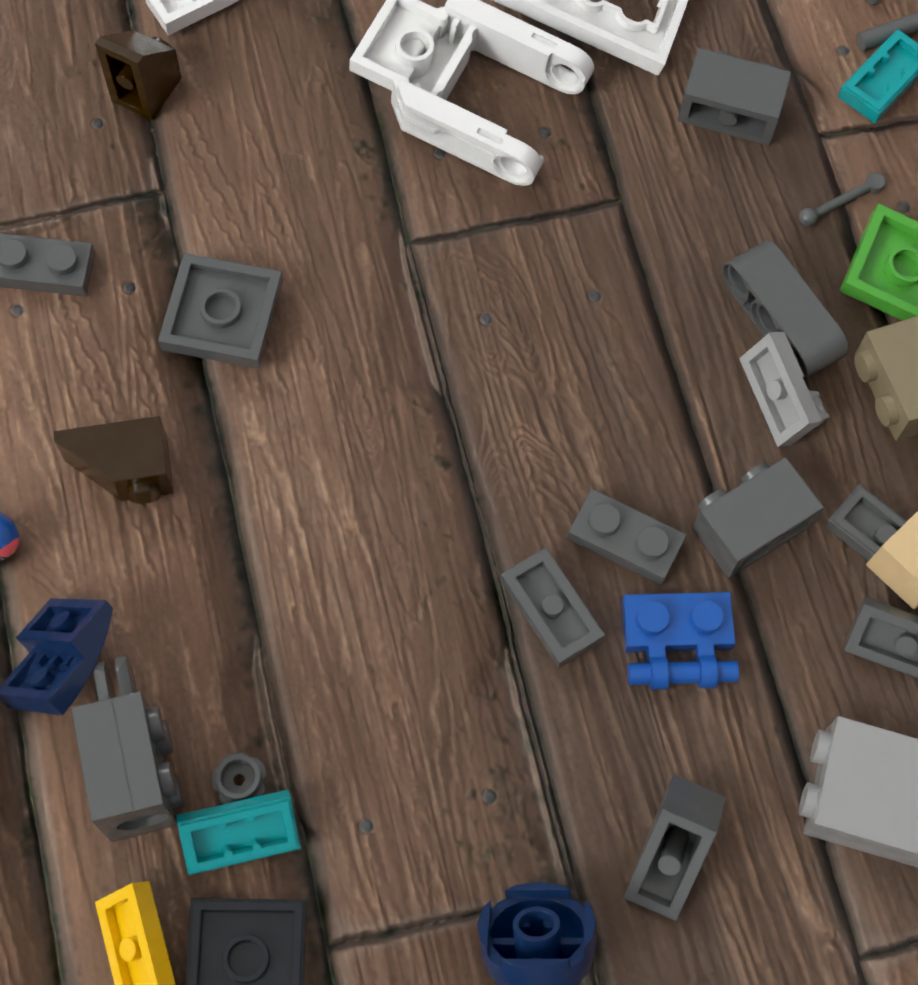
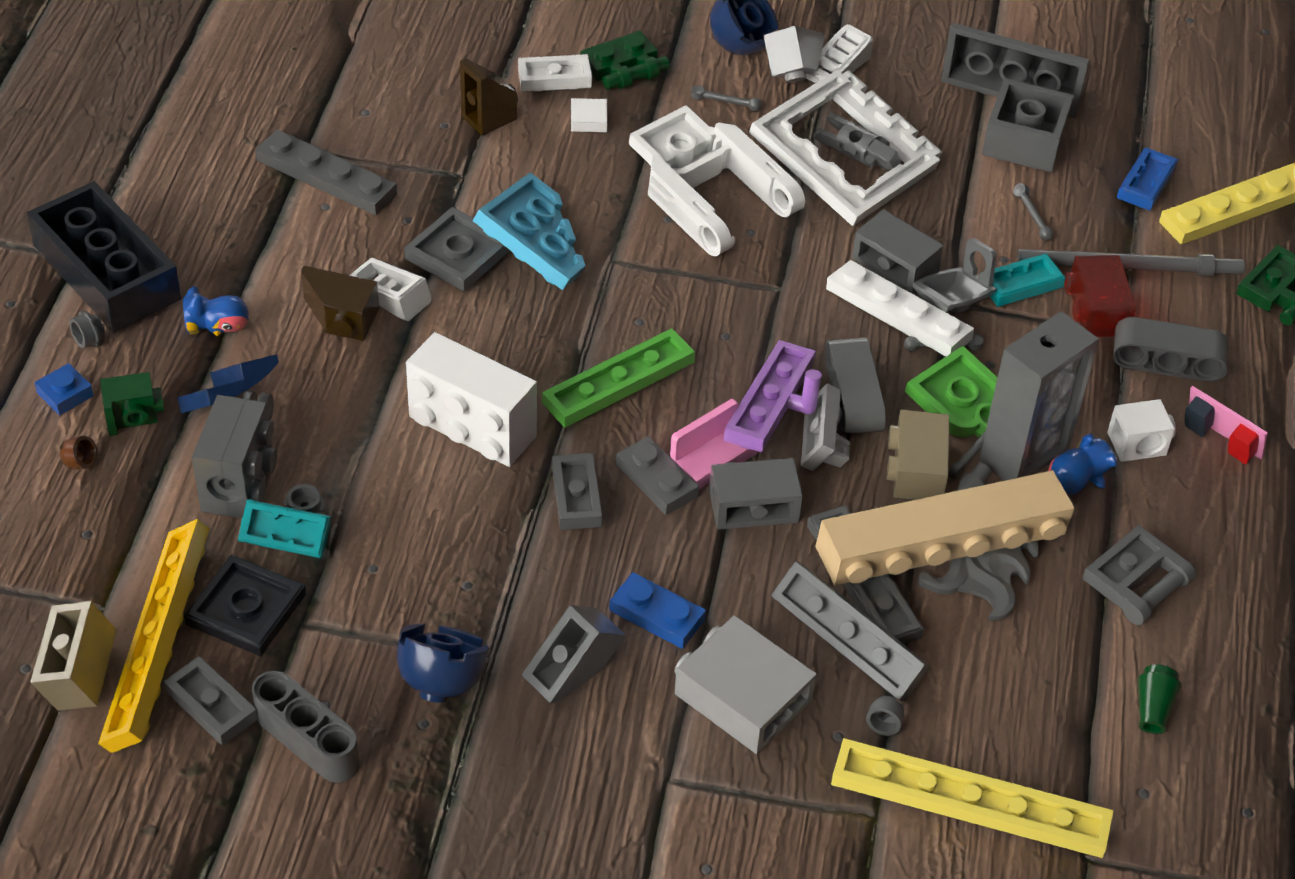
camera: 25 degrees right, 20 degrees down
blue plate [621,592,739,690] -> none
none -> white slope [350,258,432,321]
none -> white brick [406,332,537,467]
none -> medium azure plate [472,172,586,290]
none -> bright green plate [542,328,695,428]
none -> white tile [571,98,607,132]
none -> blue plate [609,572,706,649]
none -> bright pink panel [670,399,758,490]
none -> medium lavender plate [723,340,822,452]
none -> white plate [826,260,974,356]
none -> dark grey piece [913,238,997,313]

